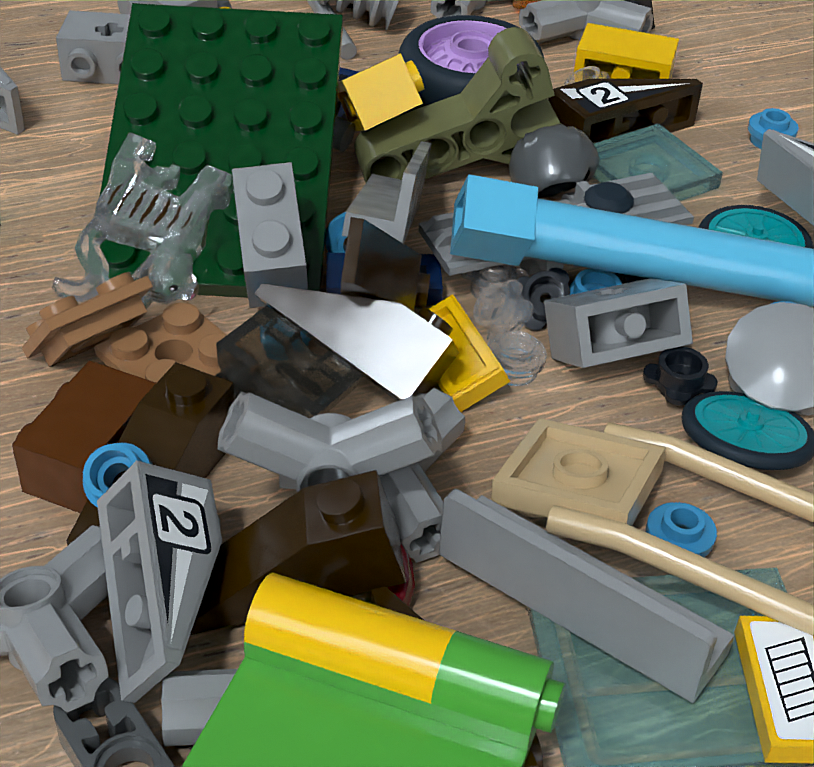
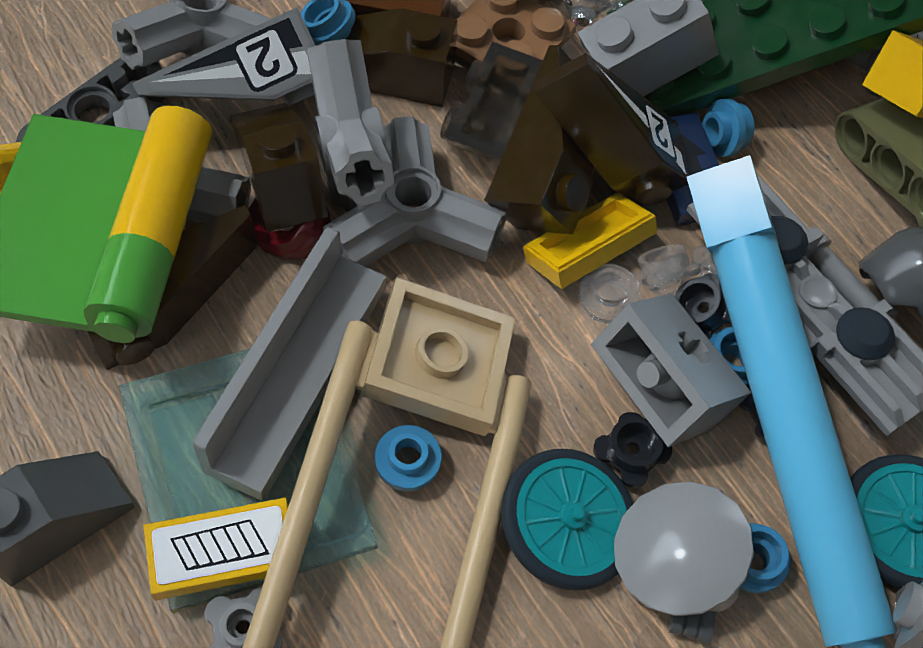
camera: 75 degrees right, 20 degrees up
light grey panel [342,141,432,244] -> none

